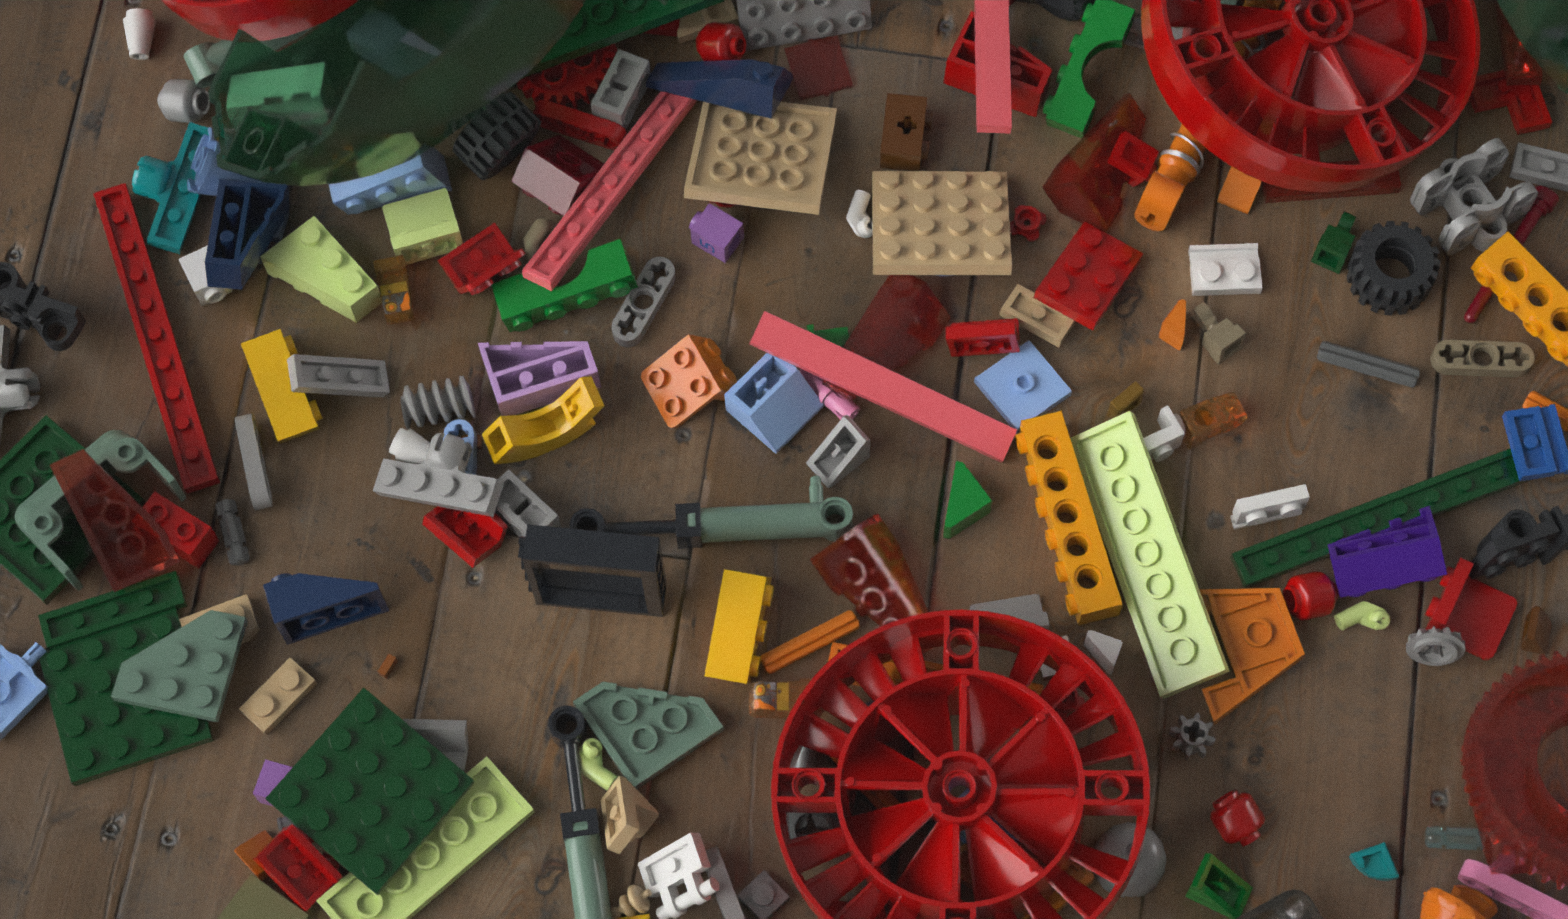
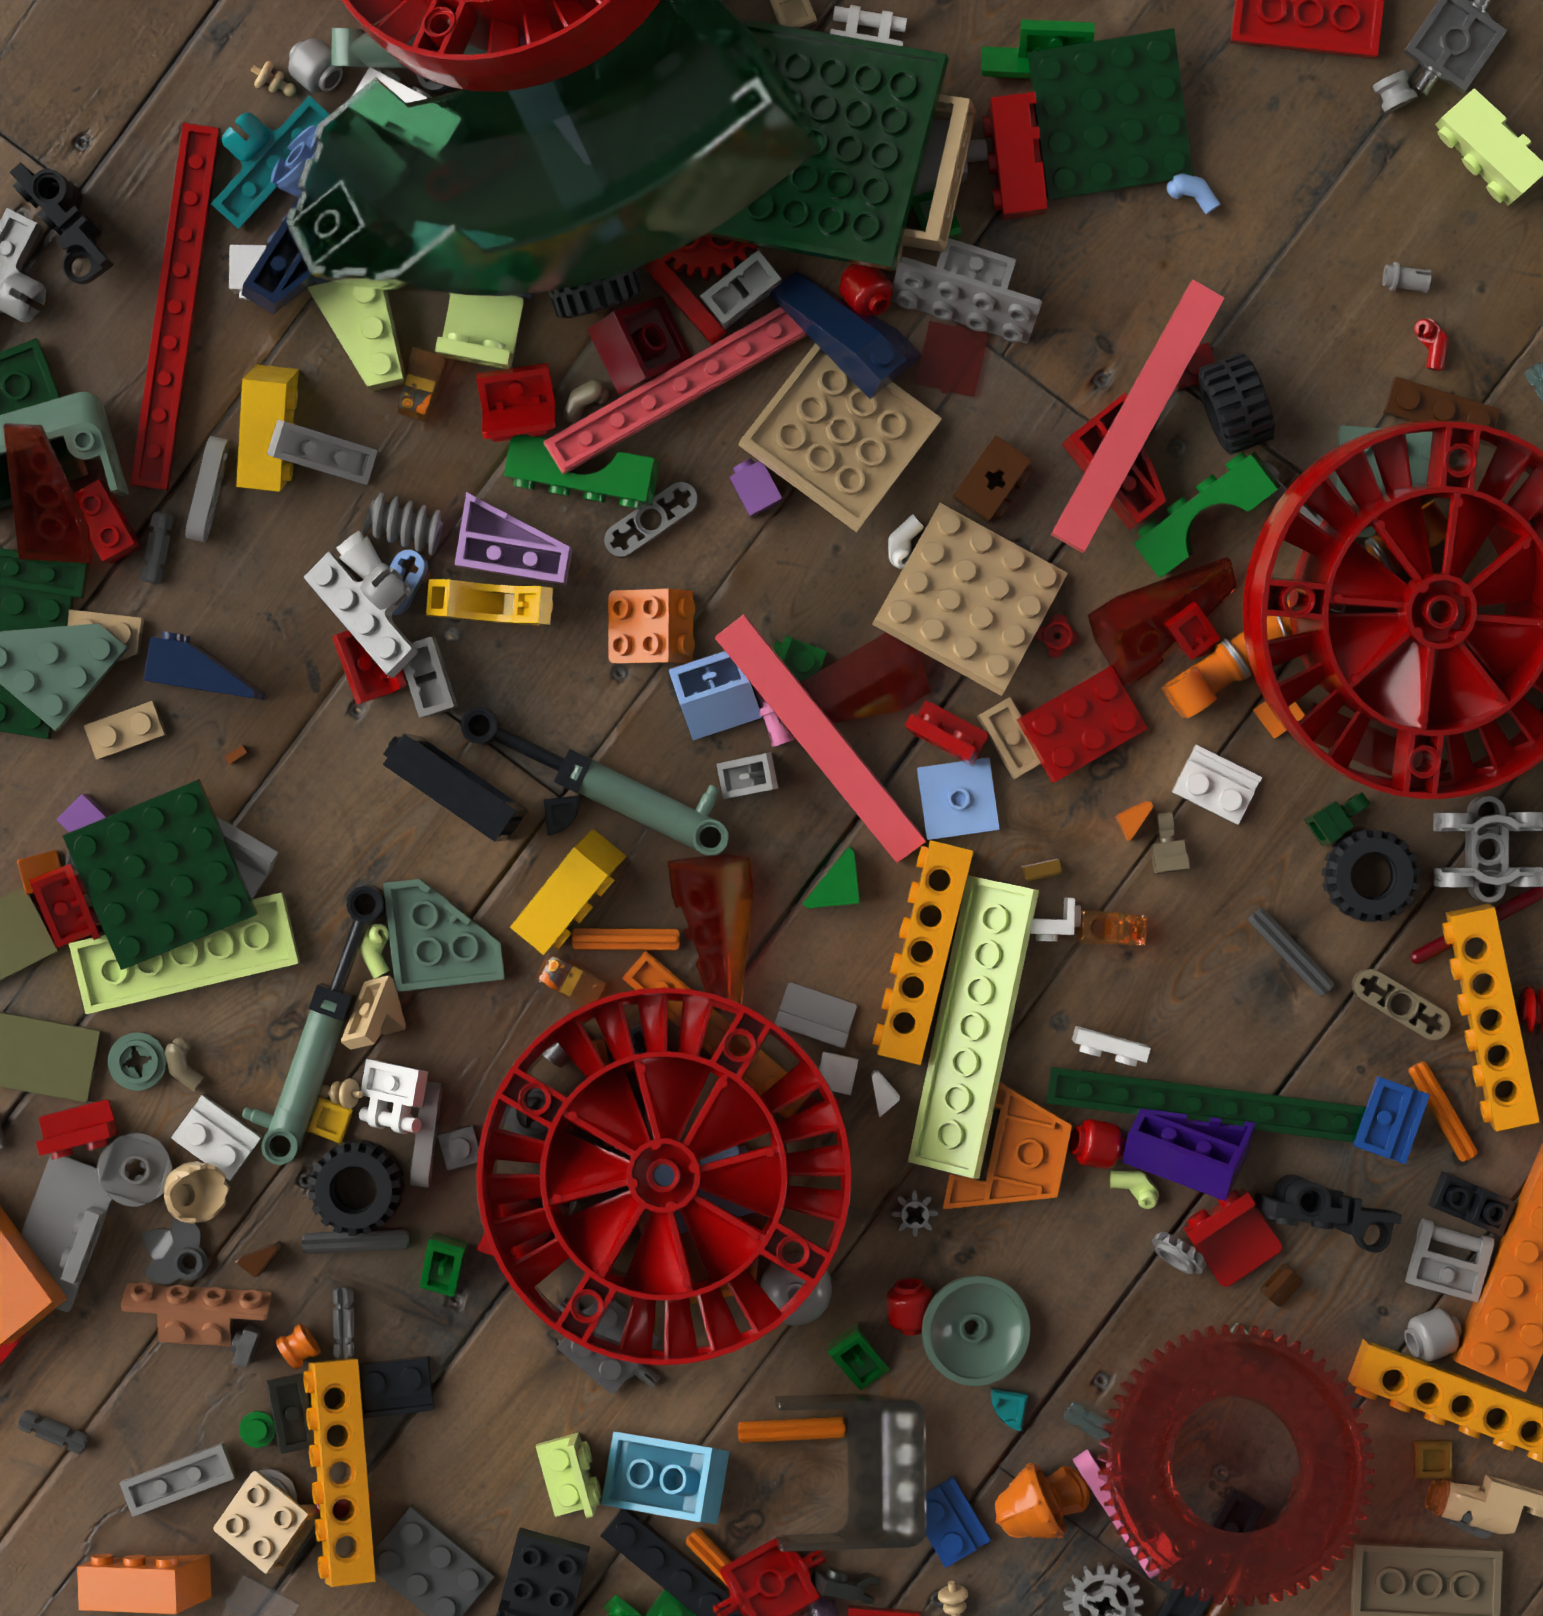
camera: 30 degrees right, 20 degrees up
none -> tan hair [250,61,297,97]
none -> black tile [544,795,581,835]
none -> sand green dish [922,1275,1030,1386]

